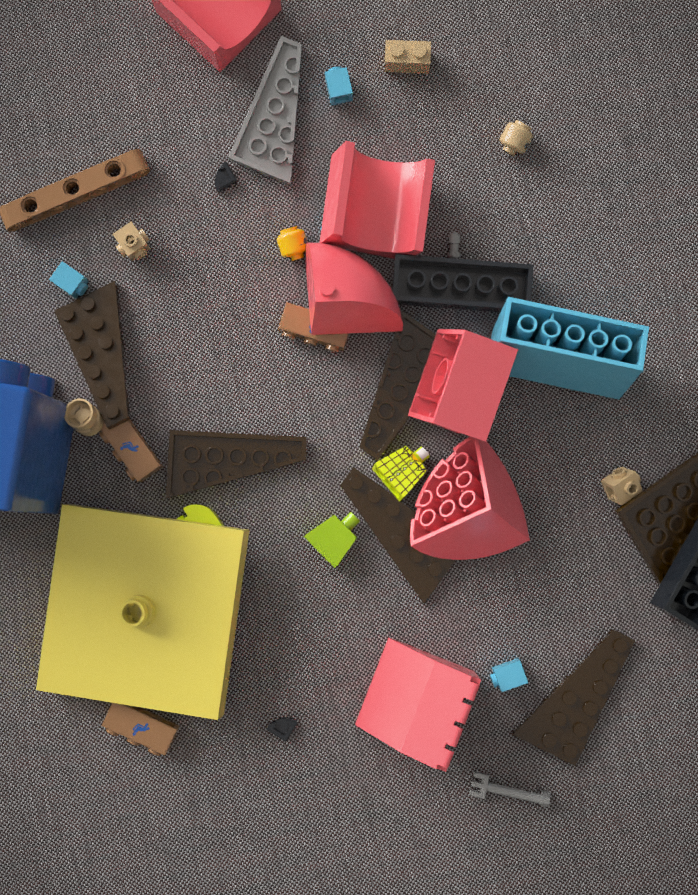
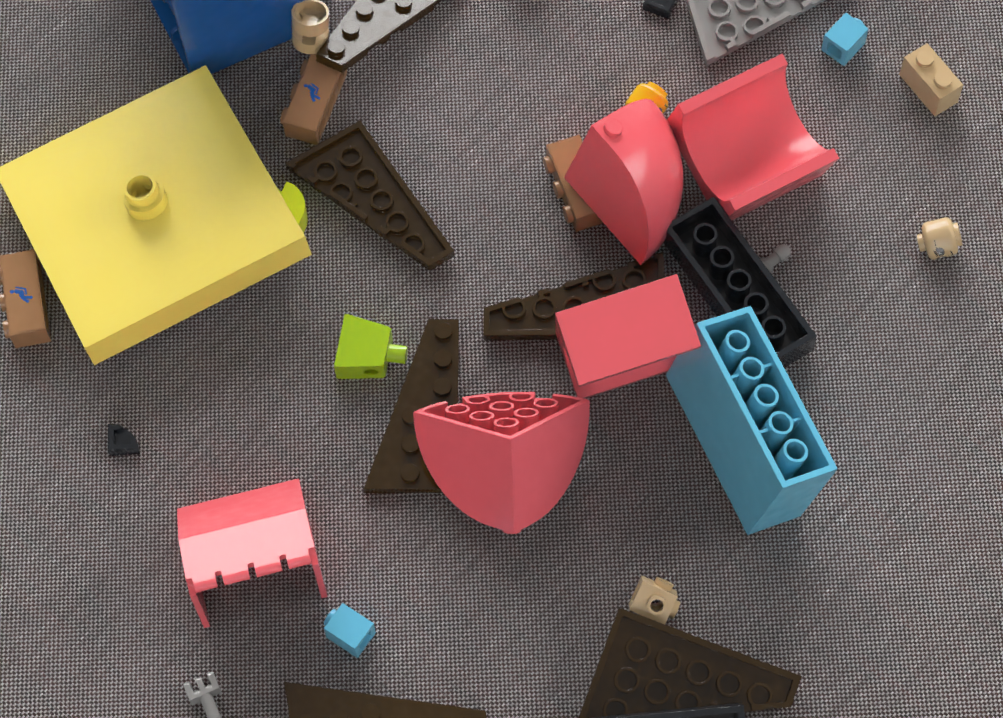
camera: 50 degrees right, 20 degrees down
neon yellow torso [372,446,430,502] -> none

